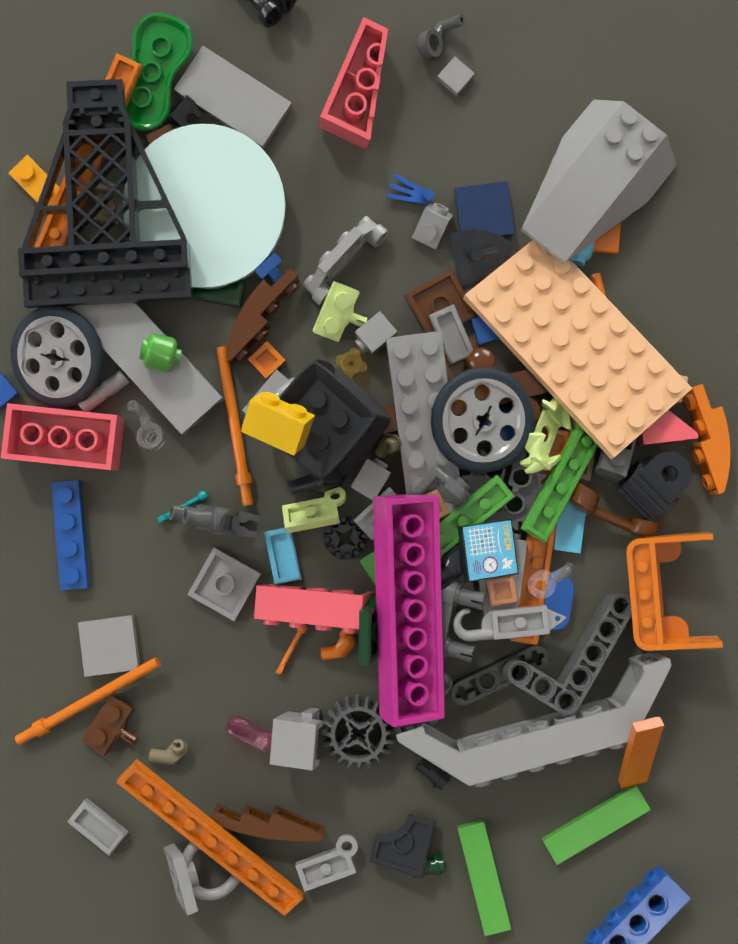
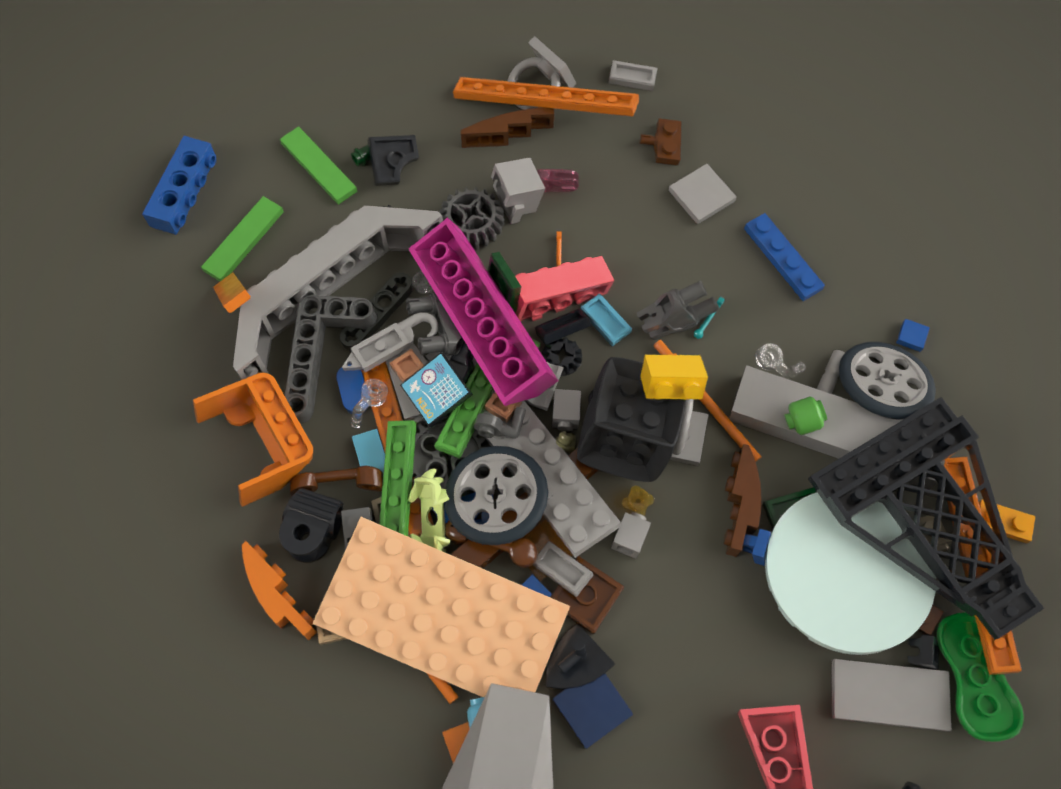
camera: 150 degrees right, 20 degrees down
coral brick [1,403,125,471] -> none
orange bar [15,657,161,745] -> none
dark tan arm [149,739,188,765] -> none
light grey tile [187,547,262,621] -> none
orange tile [248,341,286,380] -> none
yellowish green hinge [282,487,346,534] -> none
light grey hinge [295,834,358,892] -> none
light grey plate [302,216,389,306] -> none
yellowish green plate [313,281,367,342] -> none
orange arm [321,631,356,661] -> none
blue piece [387,174,434,205] -> none
light grey bracket [412,203,453,249] -> none
coral slope [636,410,698,446] -> none
none -> black tile [535,309,592,345]

